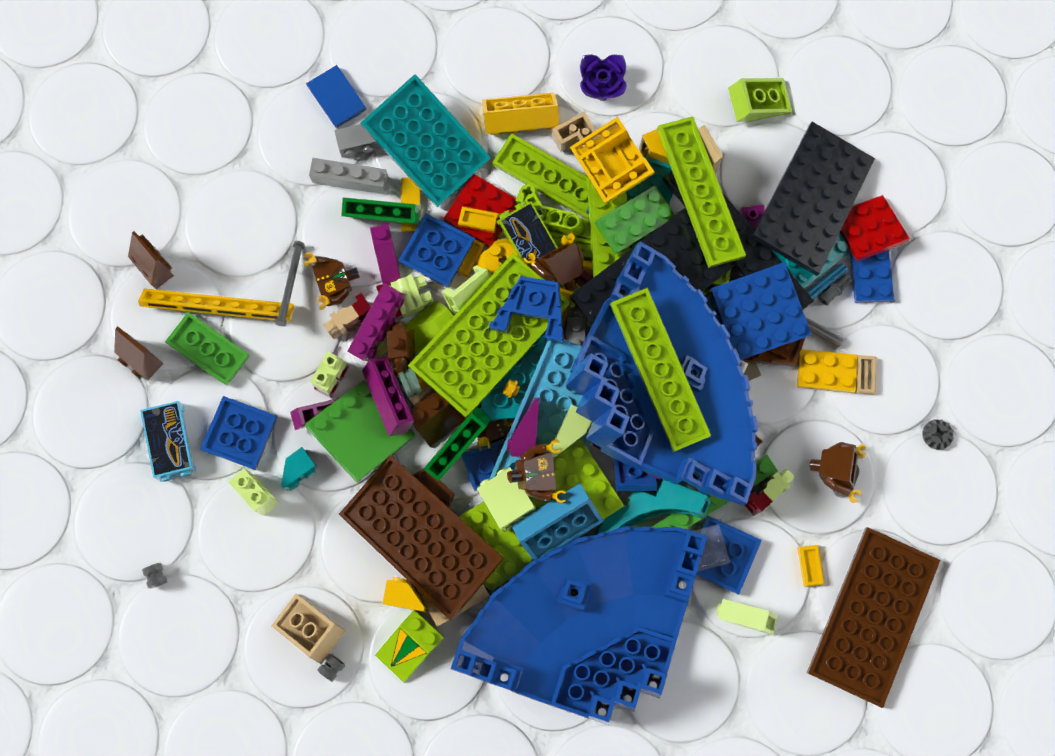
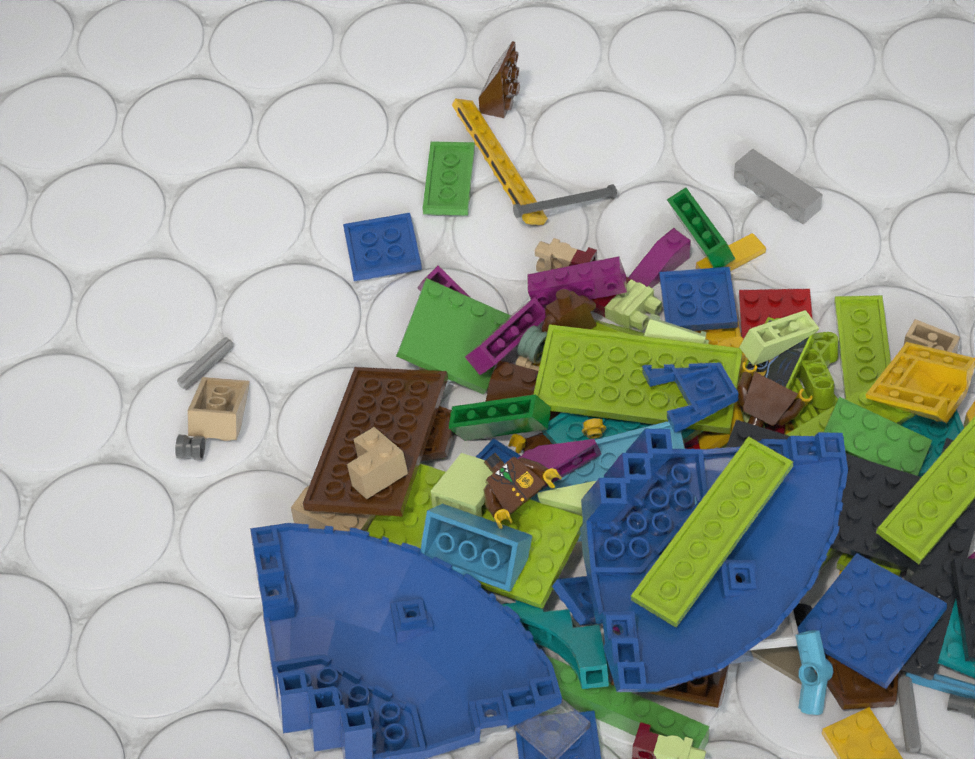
camera: 65 degrees right, 25 degrees down
reddish brown slope [114,326,164,380] -> none
panel [140,401,197,482] -> none
dark grey wheel [142,563,168,589] -> none
yellowish green window [229,469,279,516] -> none
teal slope [281,447,318,491] -> none
reddish brown torso [303,252,360,310] -> none
blue tile [306,65,367,128] -> none
light grey brick [309,158,388,194] -> none
yellowish green hips [310,351,349,398] -> none
teal plate [360,74,491,207] -> none
lime slope [375,610,445,683] -> none
yellow slope [382,576,428,612] -> none
yellow tile [458,207,499,233] -> none
yellow slope [482,92,559,135] -> none
none -> light grey axle [177,337,234,390]
none -> tan brick [347,427,408,499]
none -> yellowish green slope [739,310,819,366]
none -> medium azure piece [795,630,833,715]

